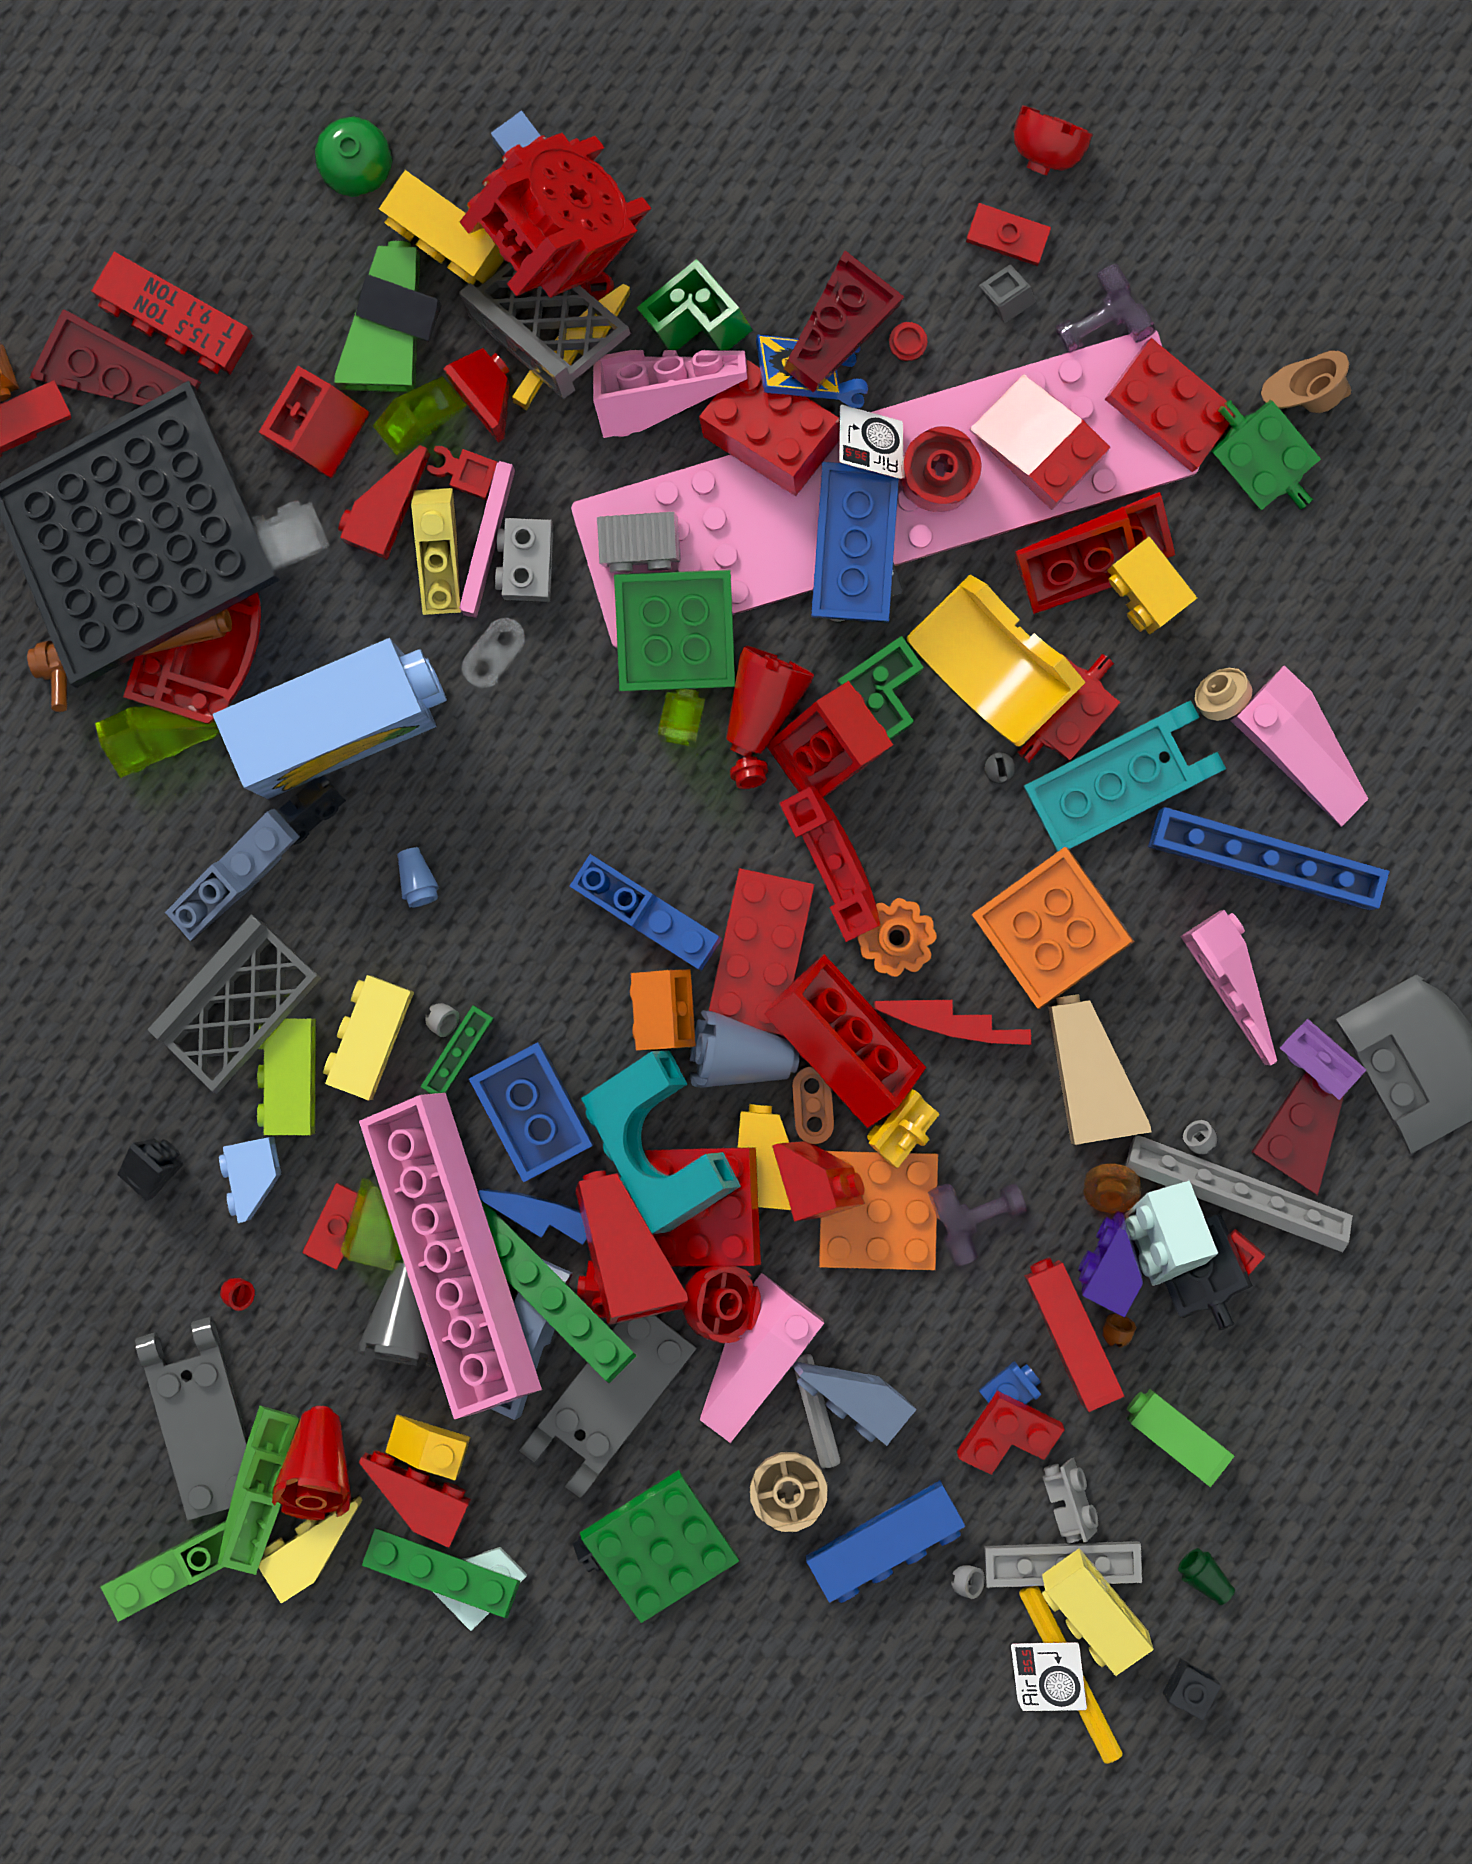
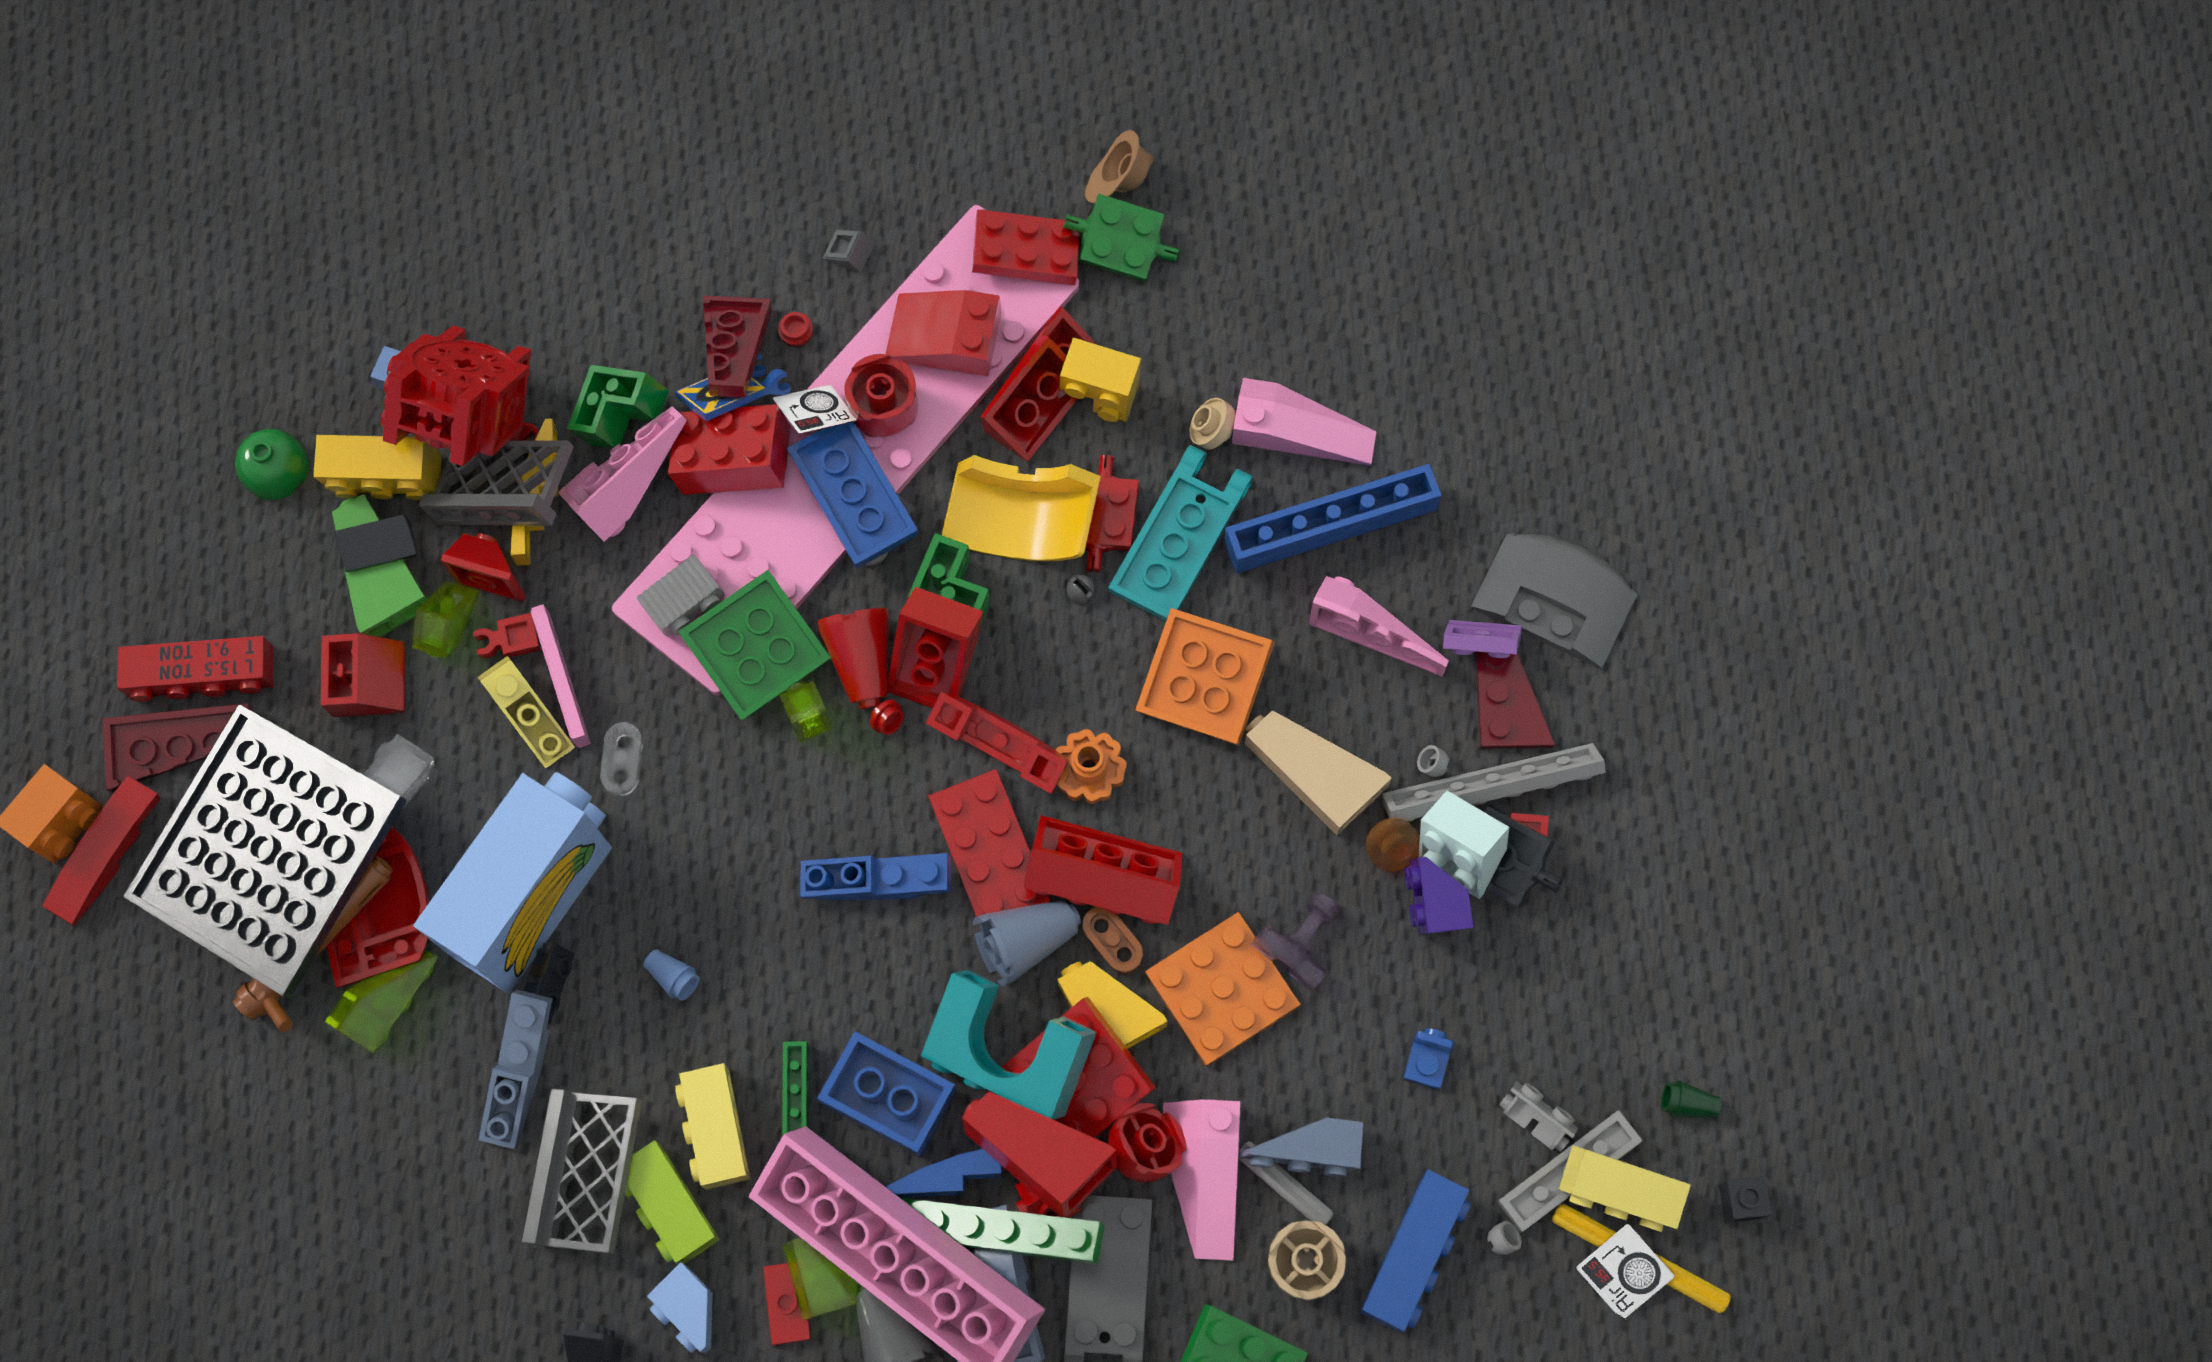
camera: 35 degrees left, 15 degrees down
red slope [338,445,431,560] -> none
light grey hinge [425,1003,459,1037] -> none
light grey brick [495,518,554,602] -> none
orange brick [630,969,696,1050] -> none
red slope [772,1141,865,1221] -> none
yellow hips [867,1089,939,1168] -> none
red slope [873,1000,1031,1045] -> none
red plate [957,1391,1065,1475] -> none
red plate [966,203,1051,266] -> none
red cylinder [1014,105,1093,176] -> none
red slope [1024,1257,1124,1412] -> none
clear purple bar [1055,263,1156,353] -> none
dark orange hinge [1102,1314,1136,1348] -> none
bright green slope [1127,1389,1235,1487] -> none

